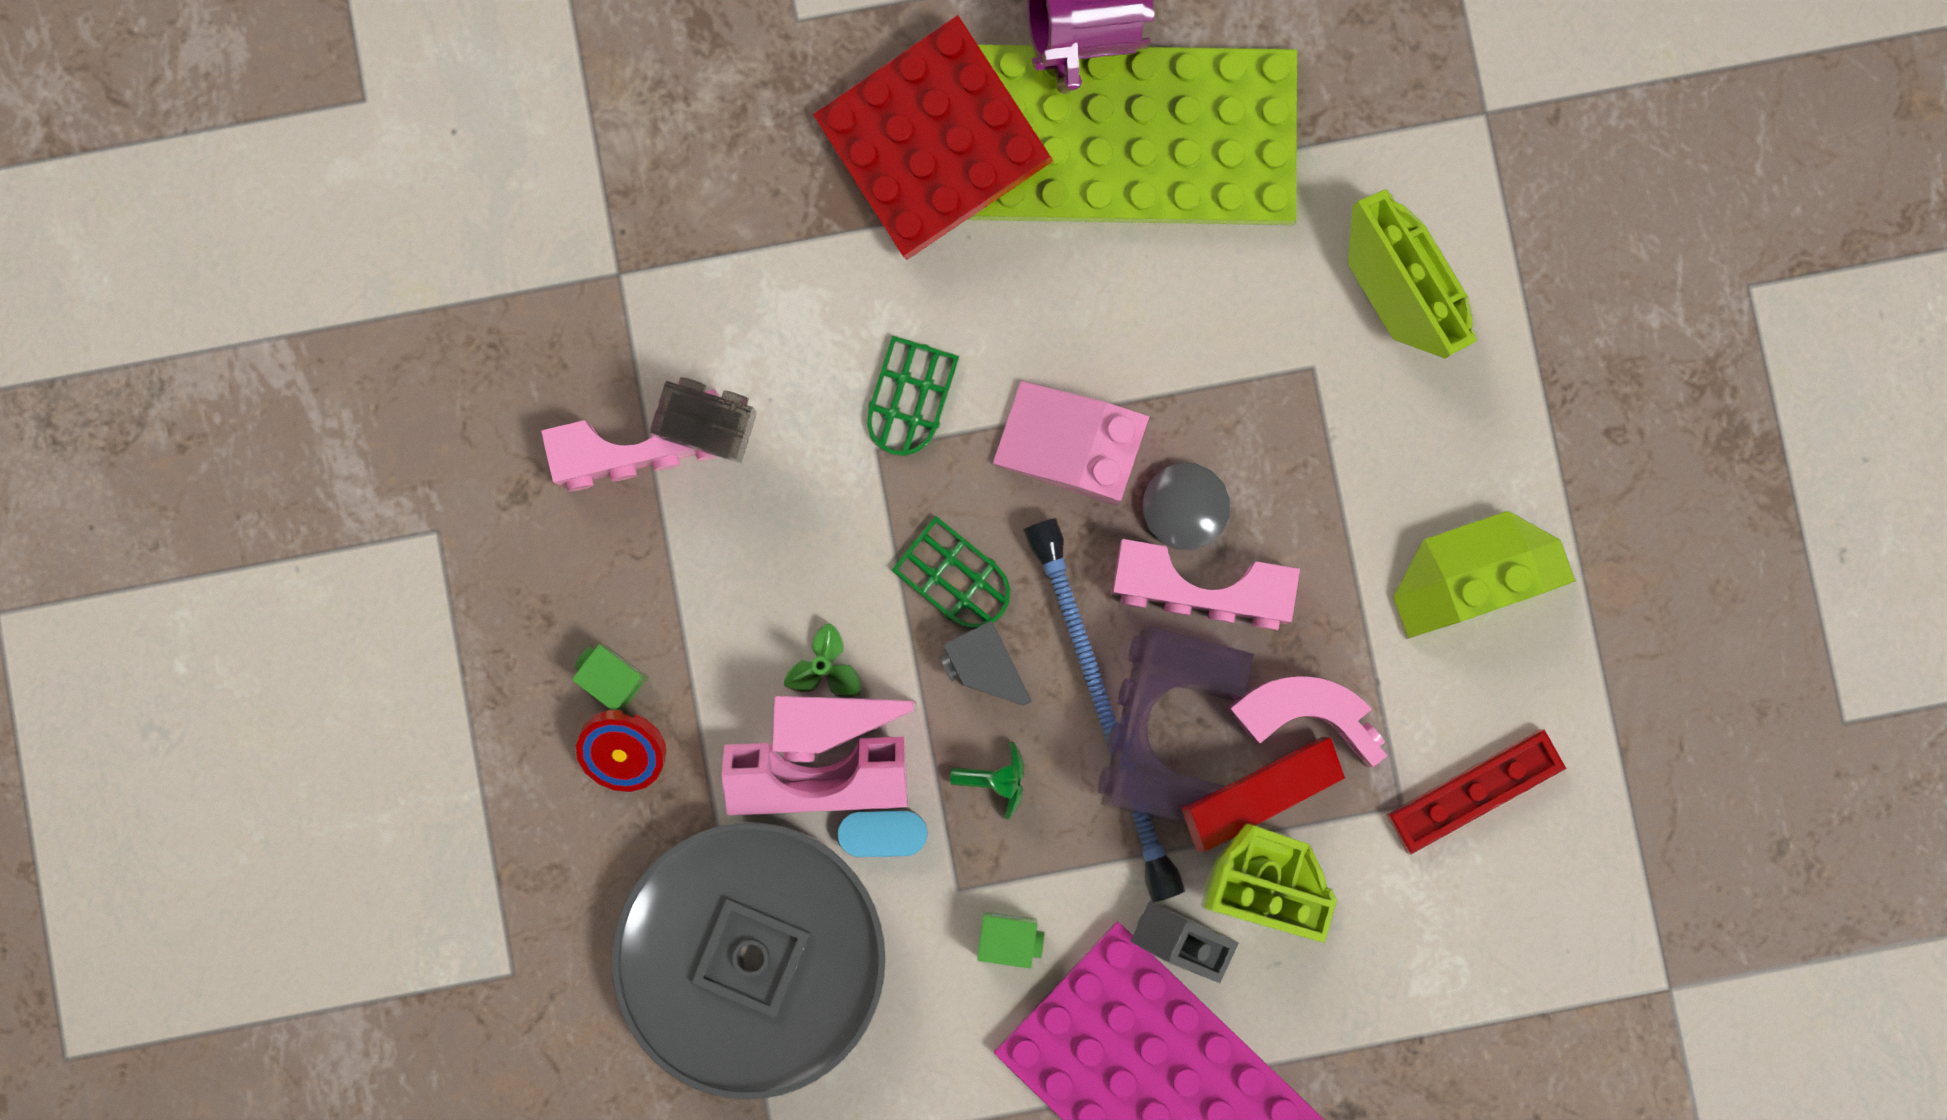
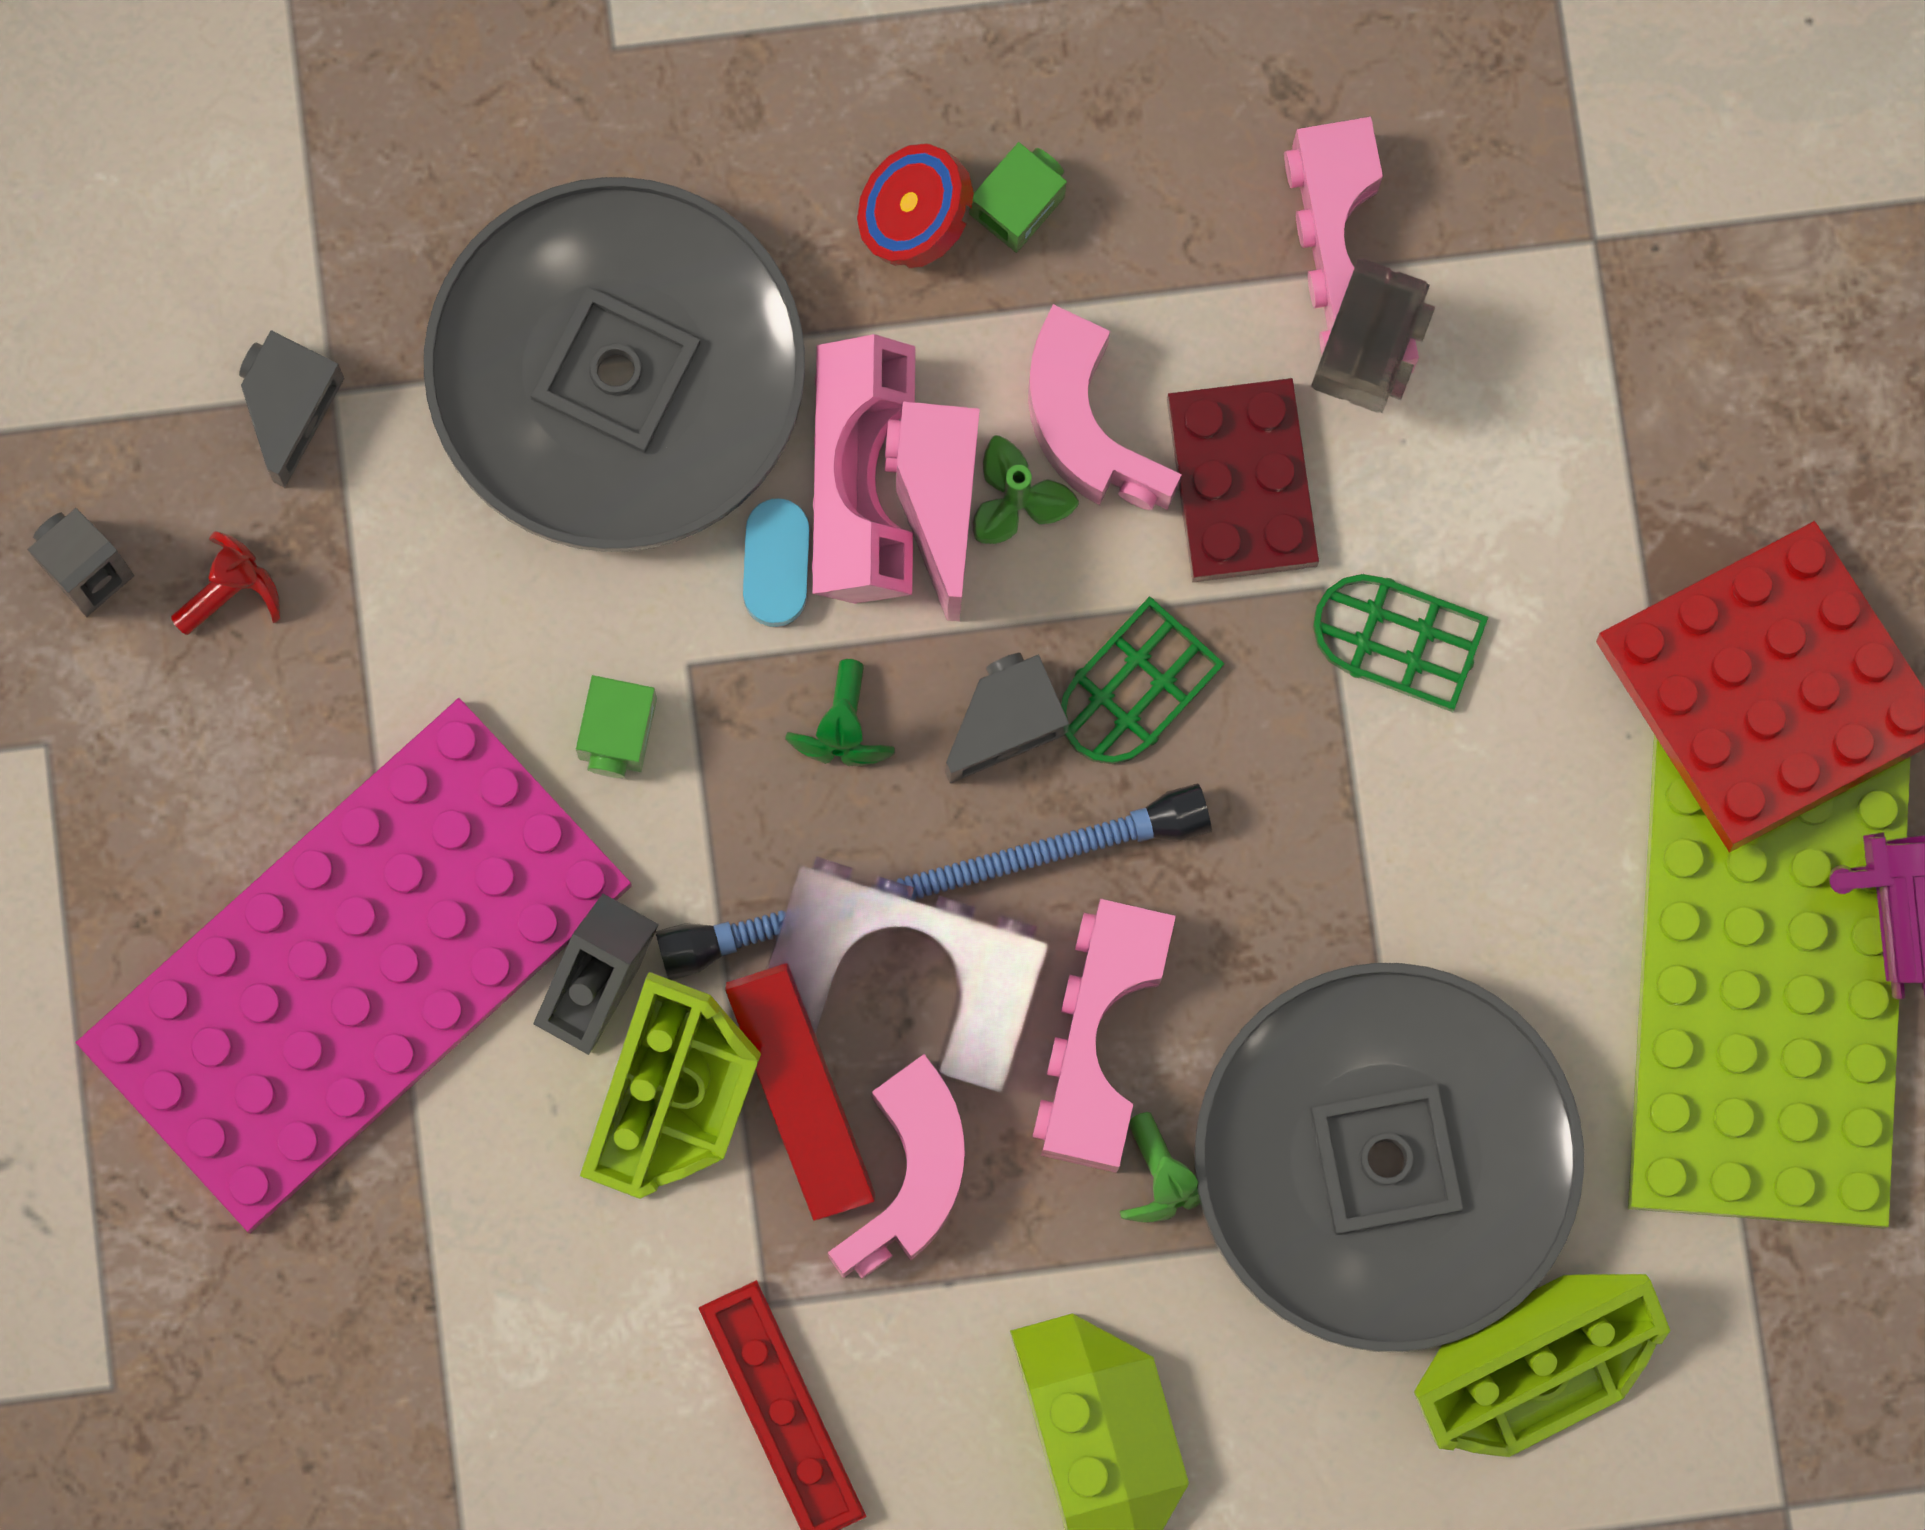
camera: 85 degrees right, 5 degrees down
bright pink slope [993,381,1149,507] -> none
dark grey dish [1143,463,1230,550] -> none
none -> bright pink arch [1028,304,1182,510]
none -> bright green plant [1120,1112,1201,1222]
none -> dark red plate [1167,378,1319,583]
none -> dark grey dish [1195,963,1584,1352]

